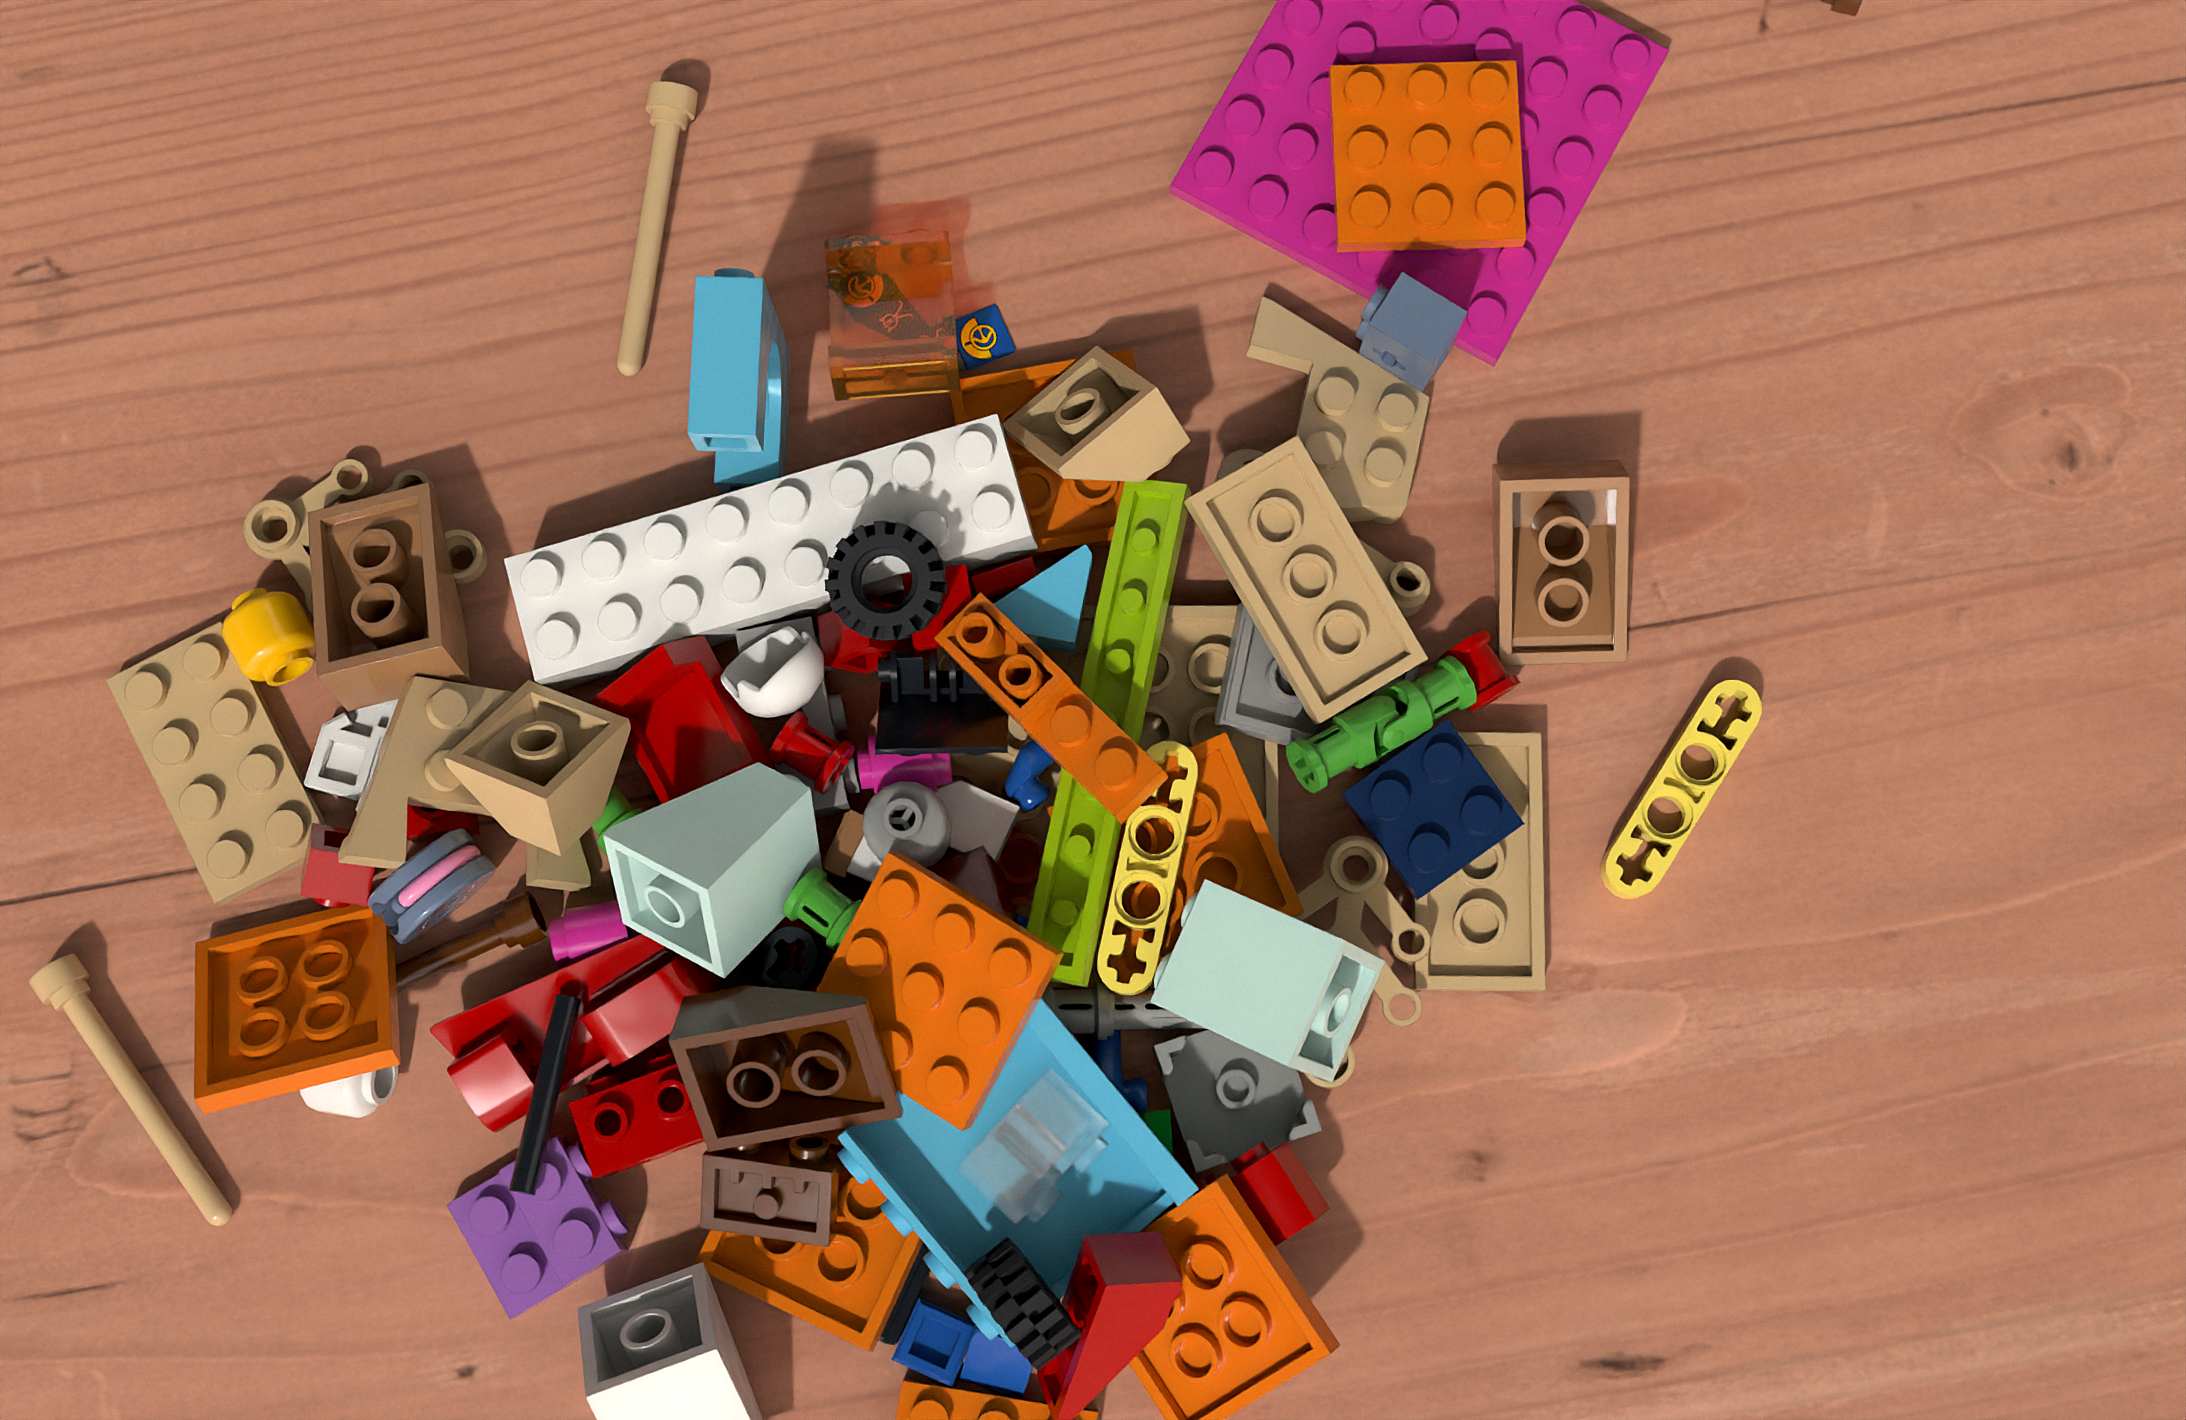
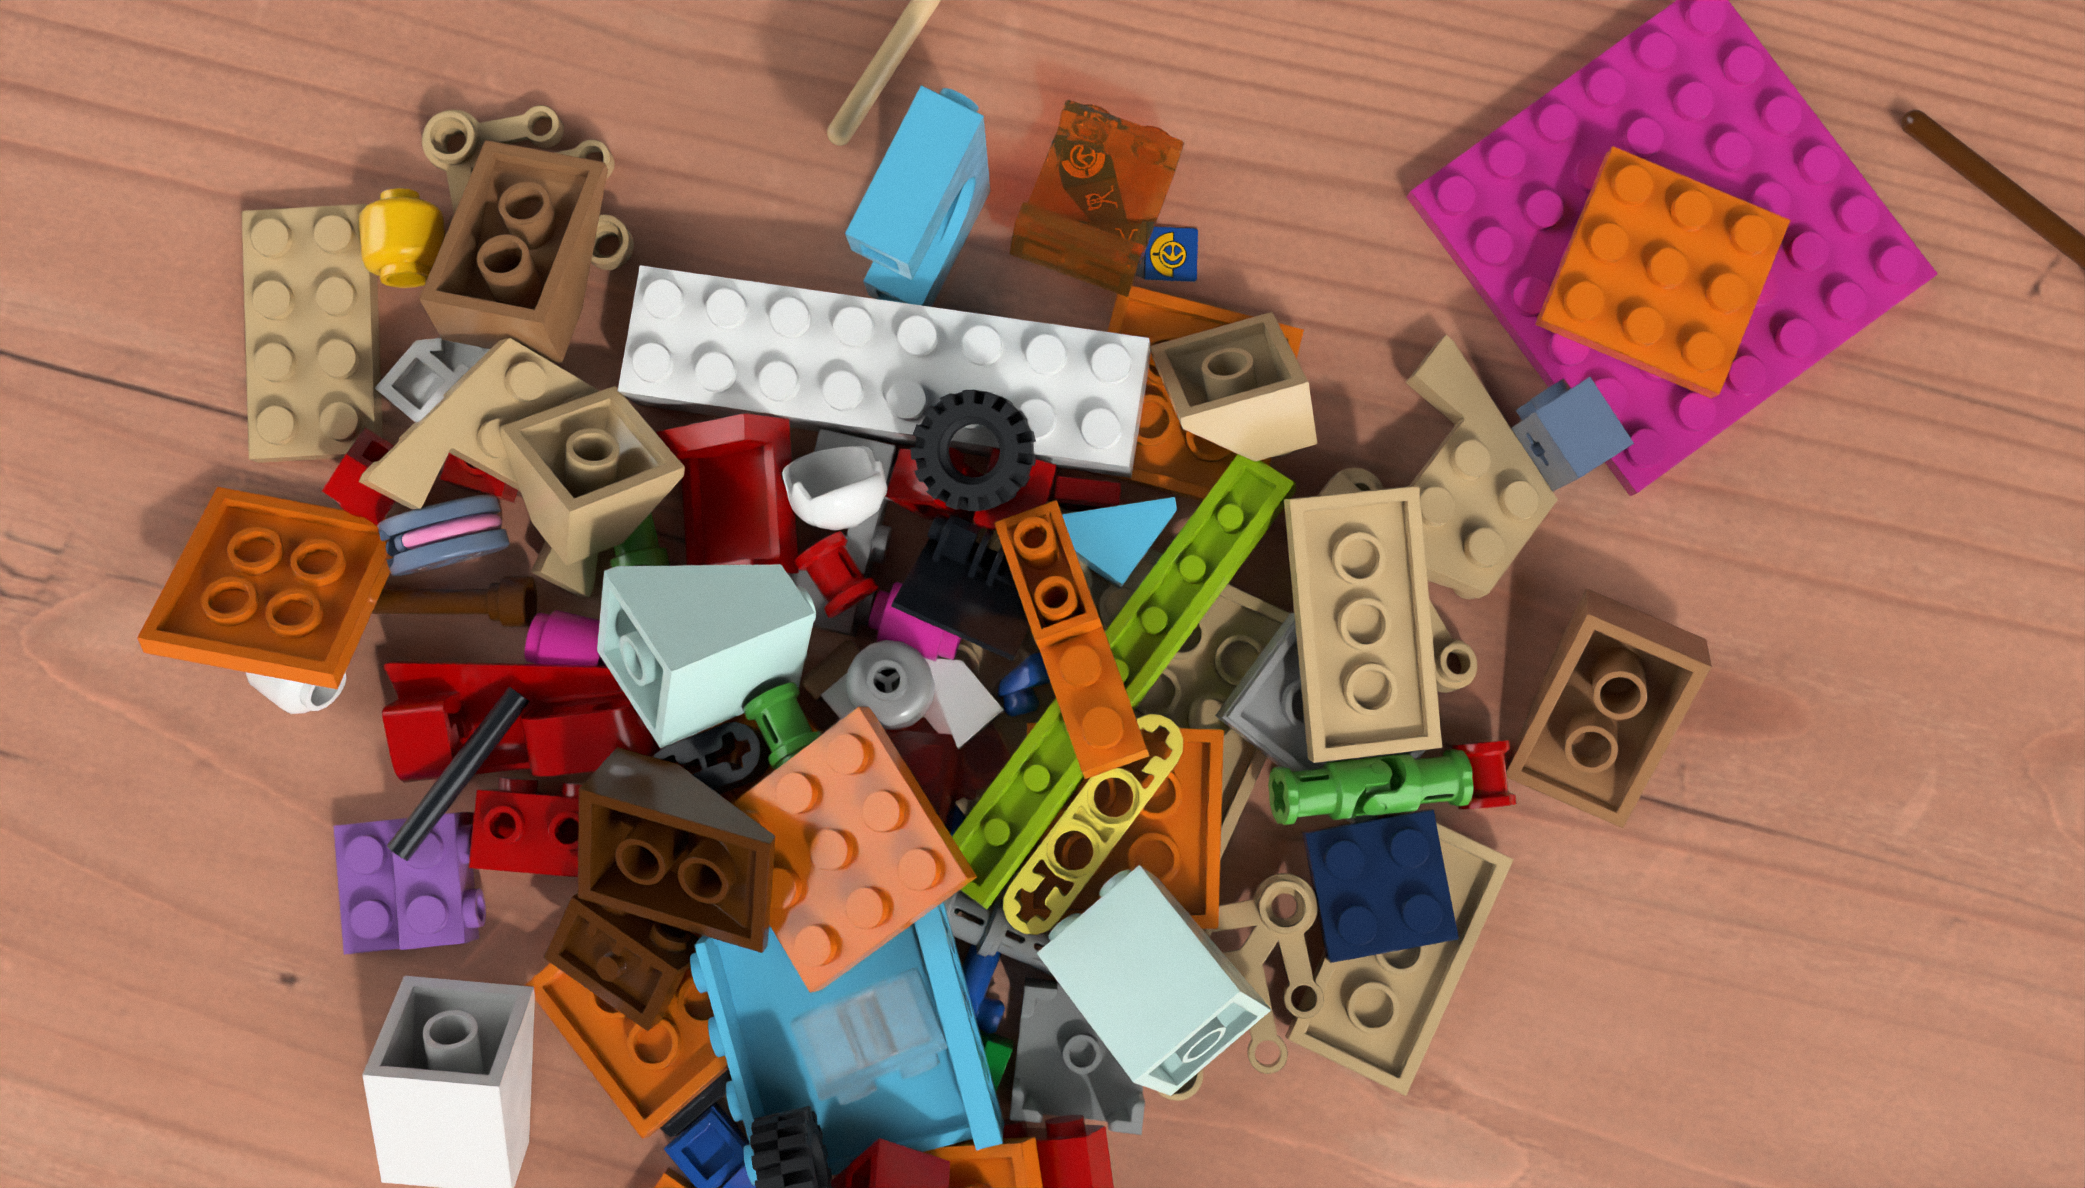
camera: 25 degrees right, 5 degrees up
tan piece [29,953,232,1226] -> none
light yellow beam [1600,680,1762,899] -> none

